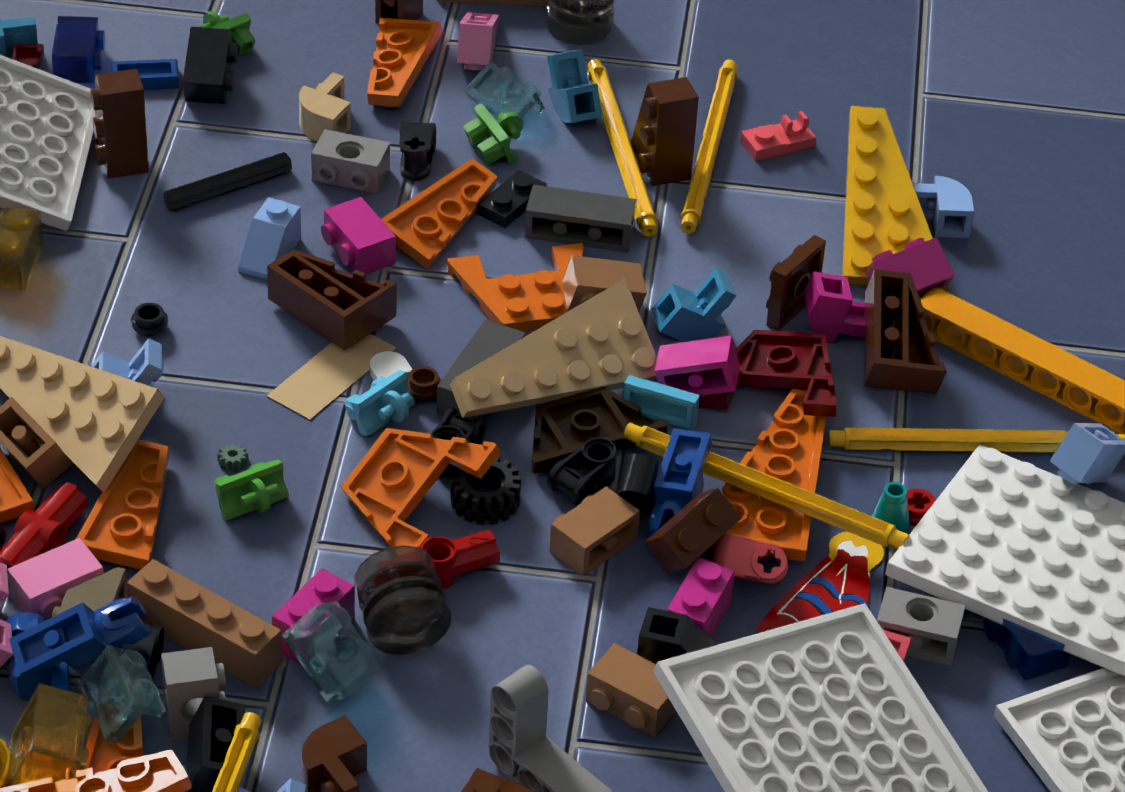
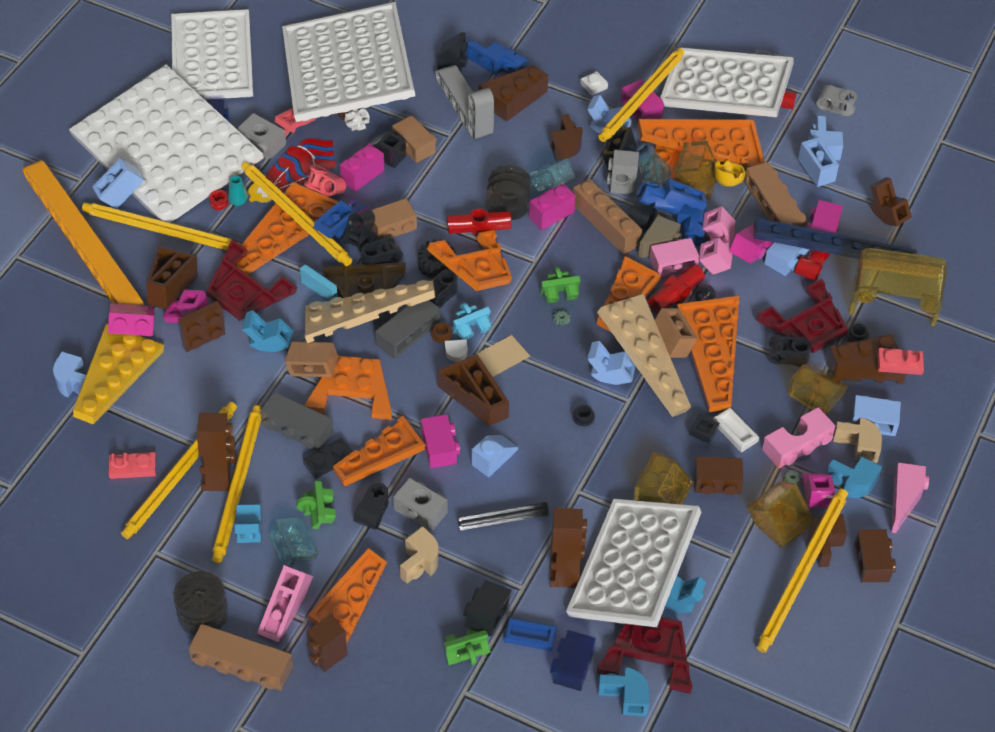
camera: 160 degrees left, 10 degrees up
reddish brown brick [644,487,742,573] -> none
dark pink brick [655,335,740,396] -> none

